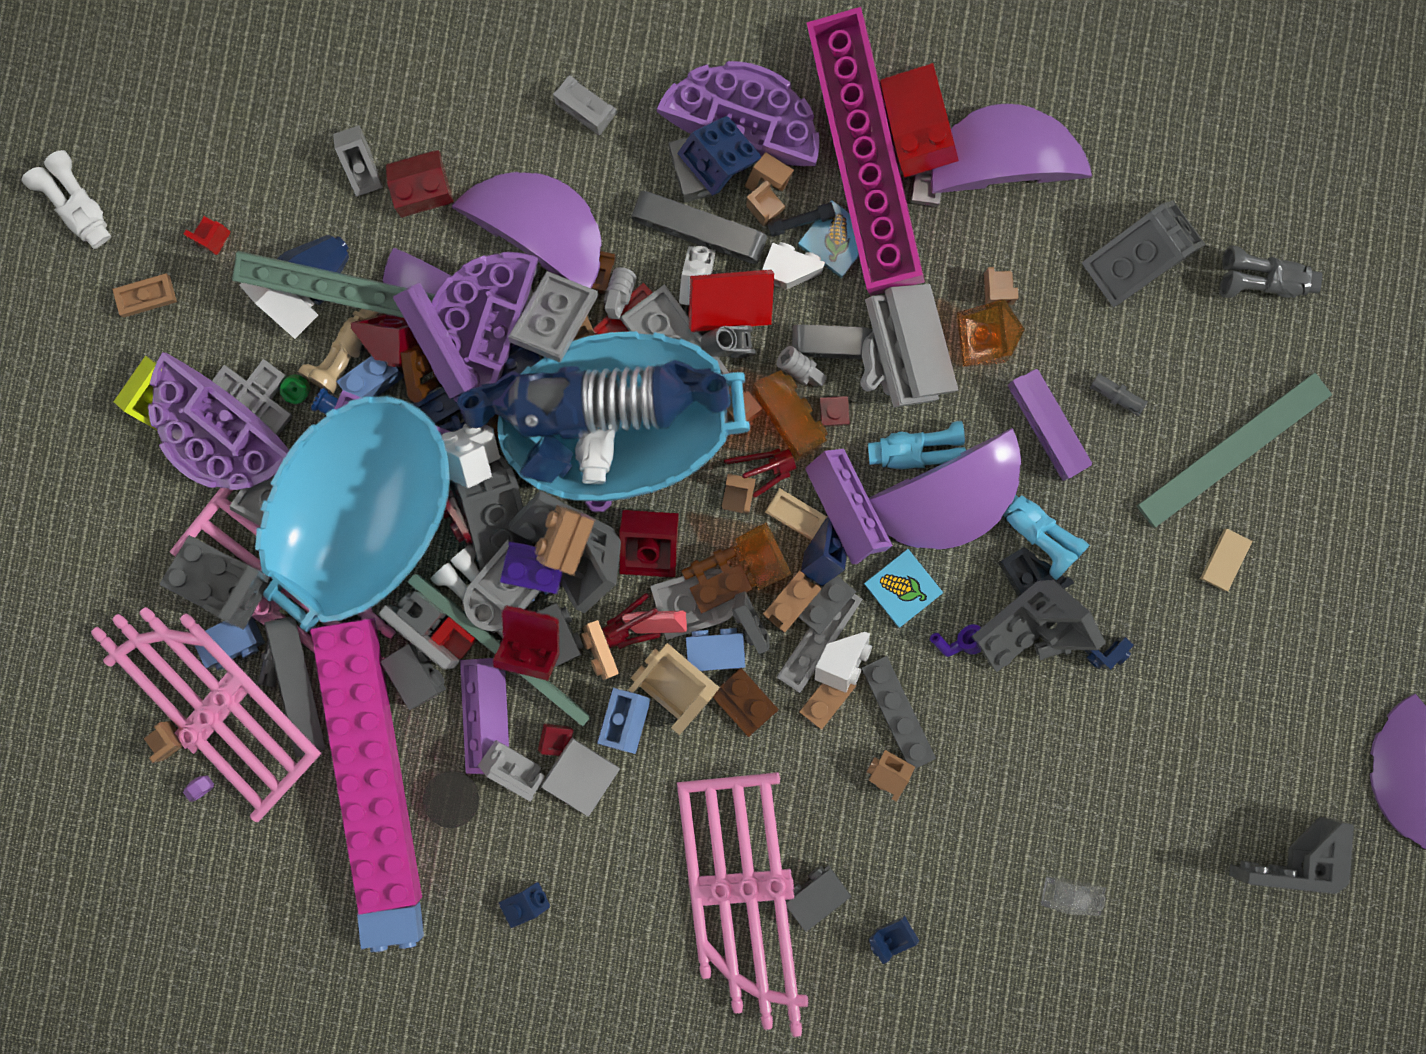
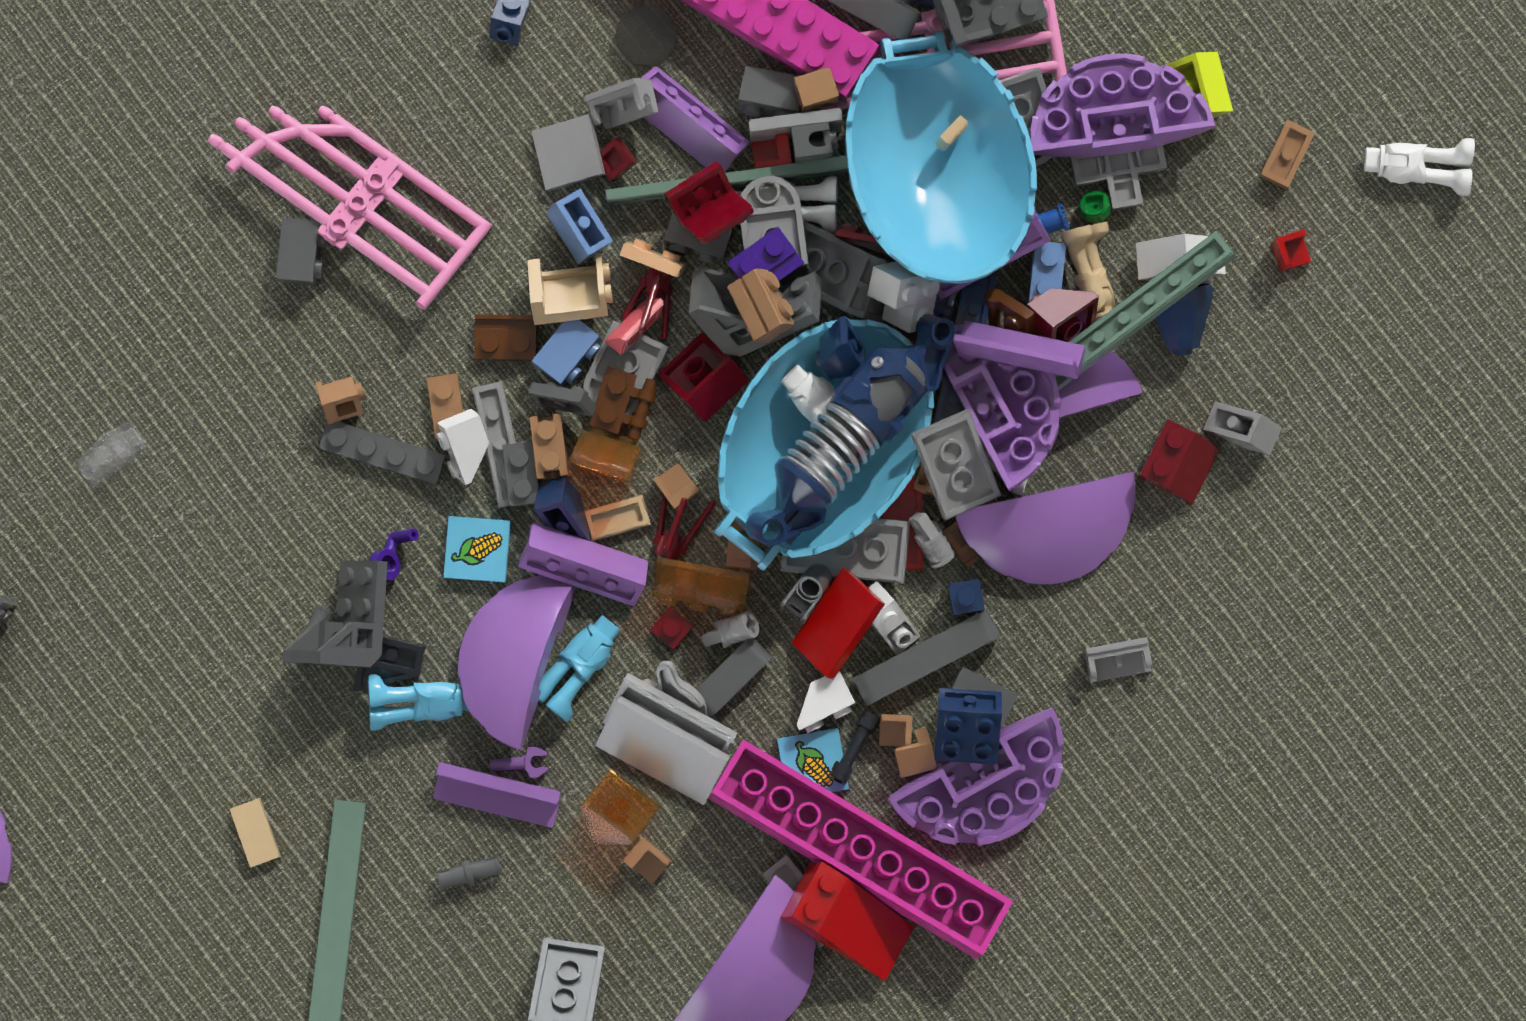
camera: 135 degrees right, 0 degrees up
dark blue bracket [869,916,919,964] -> none
dark blue bracket [1084,637,1134,670] -> none
none -> medium lavender bar [490,747,548,778]
none -> medium nougat panel [793,67,839,113]
none -> tan tile [935,115,968,152]
none -> dark blue brick [947,579,985,617]

